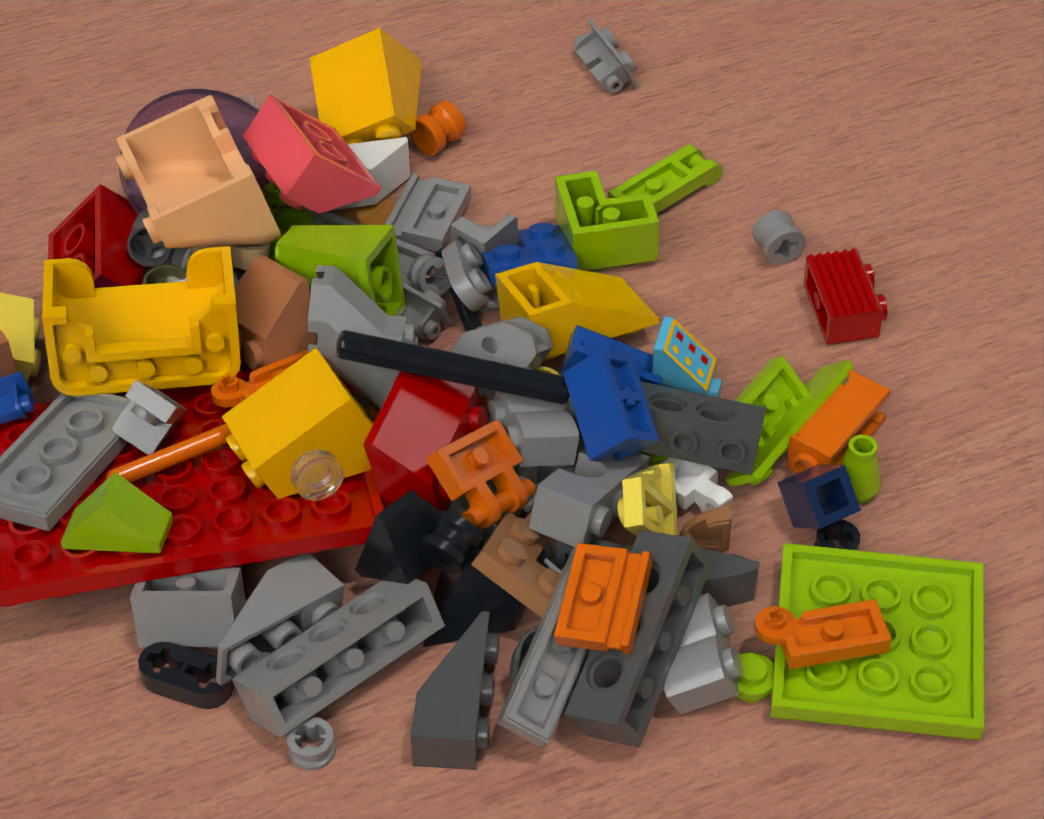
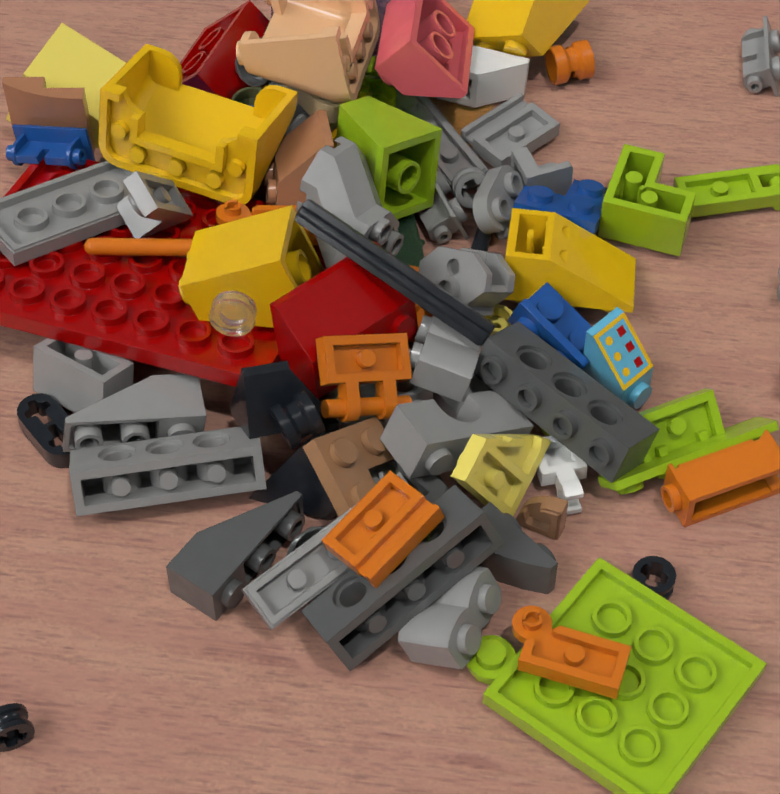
camera: 30 degrees right, 5 degrees up
lime slope [61,472,173,553] -> none
light grey bush [286,717,336,771] -> none
blue hinge [563,349,660,462] -> none
dark blue brick [777,465,861,529] -> none
lime cone [840,435,881,504] -> none

